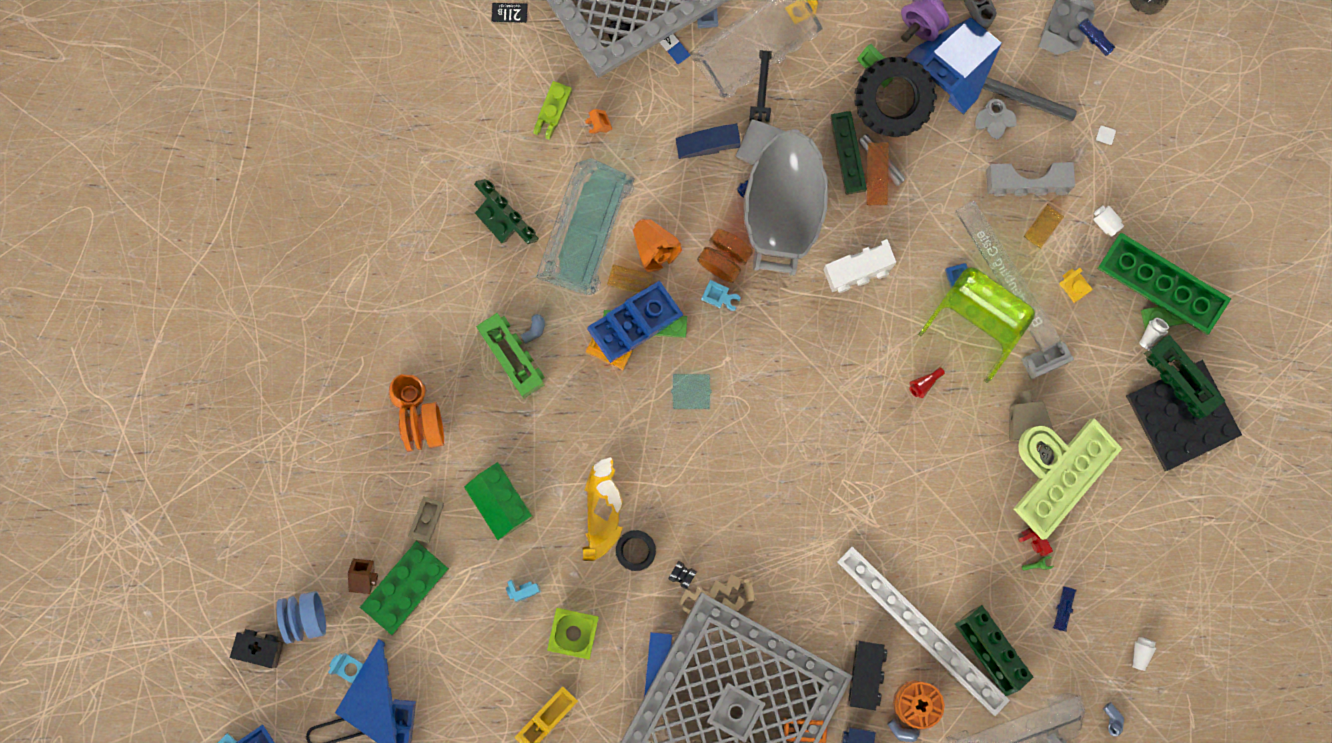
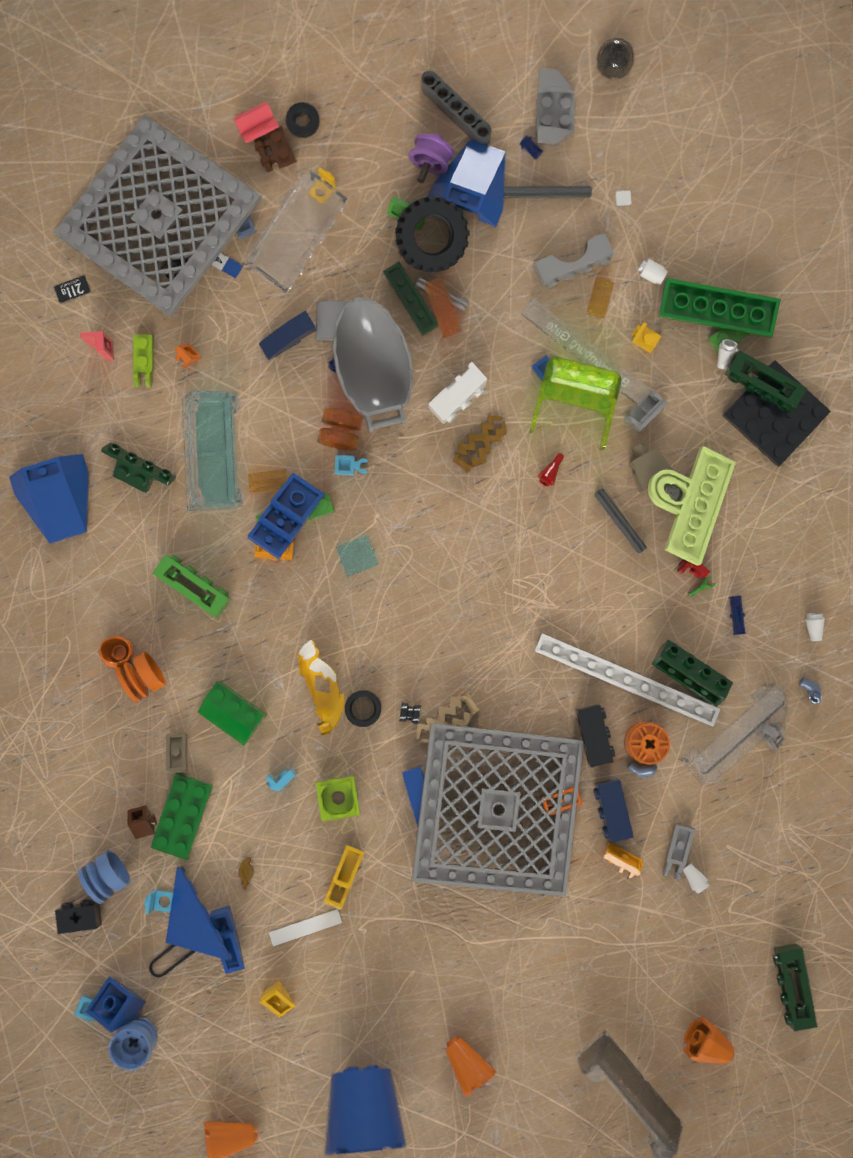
camera: 20 degrees left, 5 degrees up
sand blue arm [521,314,545,344] -> none
orange cone [633,219,682,272] -> none
black hinge [749,50,772,122] -> none
light grey plate [975,99,1016,140] -> none
clear blue pin [1077,18,1115,56] -> none
none -> blue wedge [9,454,89,544]
none -> coral panel [80,331,114,360]
none -> pearl gold piece [239,858,254,890]
none -> pearl gold piece [453,415,507,473]
none -> clear blue pin [519,135,543,160]
none -> dark grey axle [594,489,647,553]

